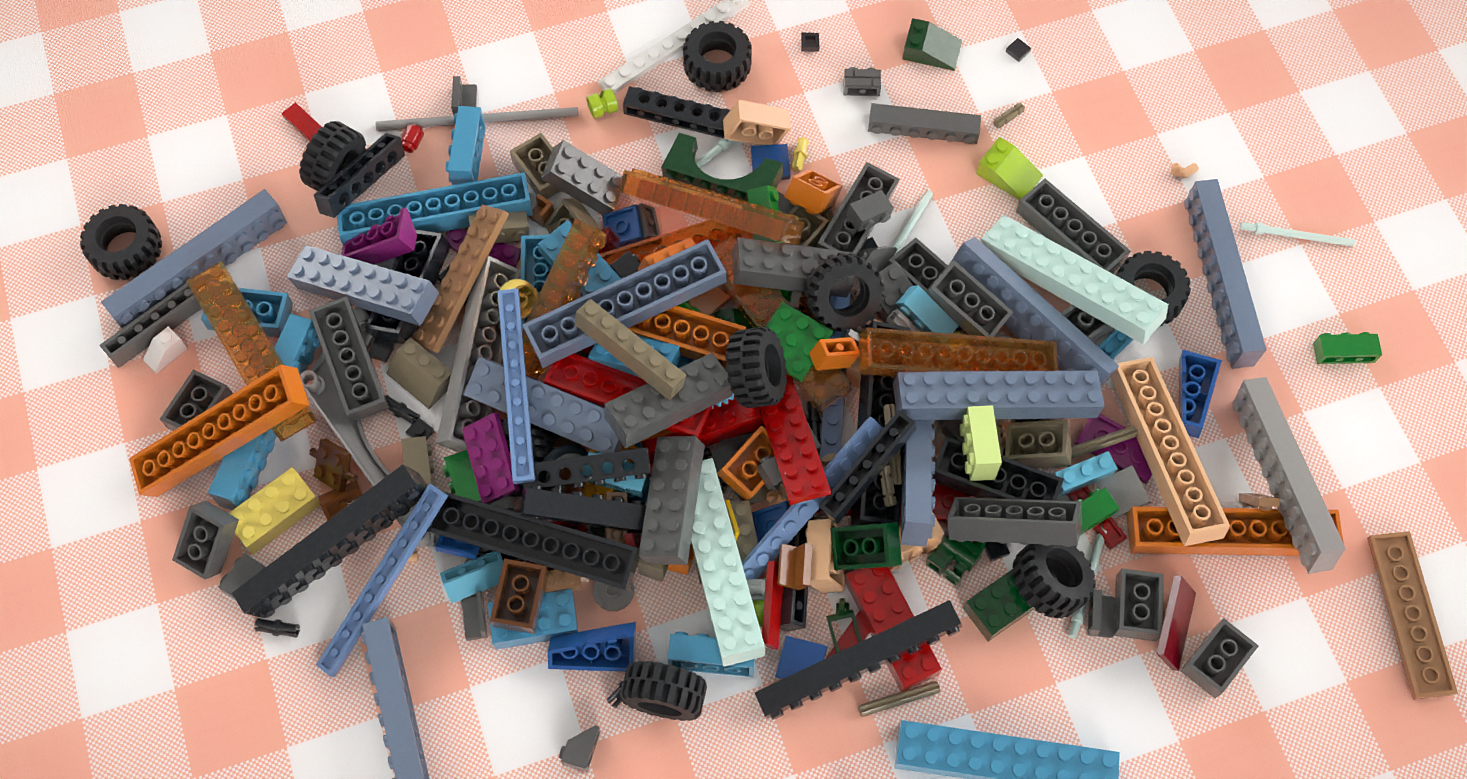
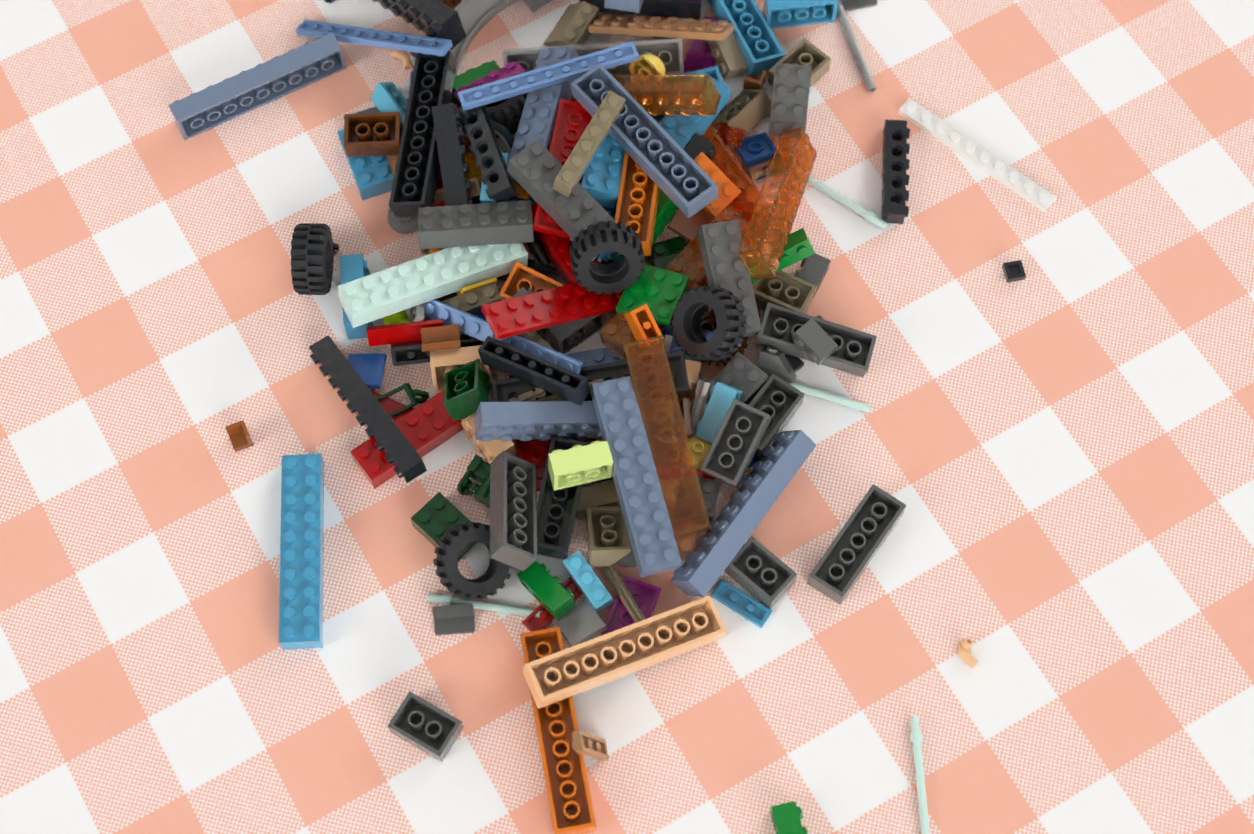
camera: 80 degrees right, 0 degrees up
black pin [385,395,420,424] -> none
dark tan brick [401,436,436,486] -> none
black plate [405,417,435,441] -> none
blue wedge [548,622,636,672] -> none
dark grey slope [559,725,601,773] -> none
lime wheel [586,88,619,119] -> none
dark green arch [661,133,784,204] -> none
black tyre [683,21,752,92] -> none
light nougat brick [723,100,791,145] -> none
blue tile [751,144,791,179] -> none
orange brick [784,169,843,215] -> none
light yellow axle [791,137,809,172] -> none
black pin [806,400,822,442] -> none
dark grey brick [843,67,881,96] -> none
dark tan axle [858,681,940,717] -> none
dark grey brick [868,103,981,144] -> none
slope [902,18,962,71] -> none
lime slope [976,137,1043,200] -> none
light aqua brick [981,215,1168,344] -> none
dark tan axle [993,102,1025,128] -> none
black tile [1005,38,1031,62] -> none
dark grey brick [1113,568,1164,641] -> none
black tyre [1116,251,1191,327] -> none
dark red tile [1156,575,1196,671] -> none
blue wedge [1179,349,1222,439] -> none
sand blue brick [1184,179,1267,369] -> none
light grey brick [1233,377,1346,574] -> none

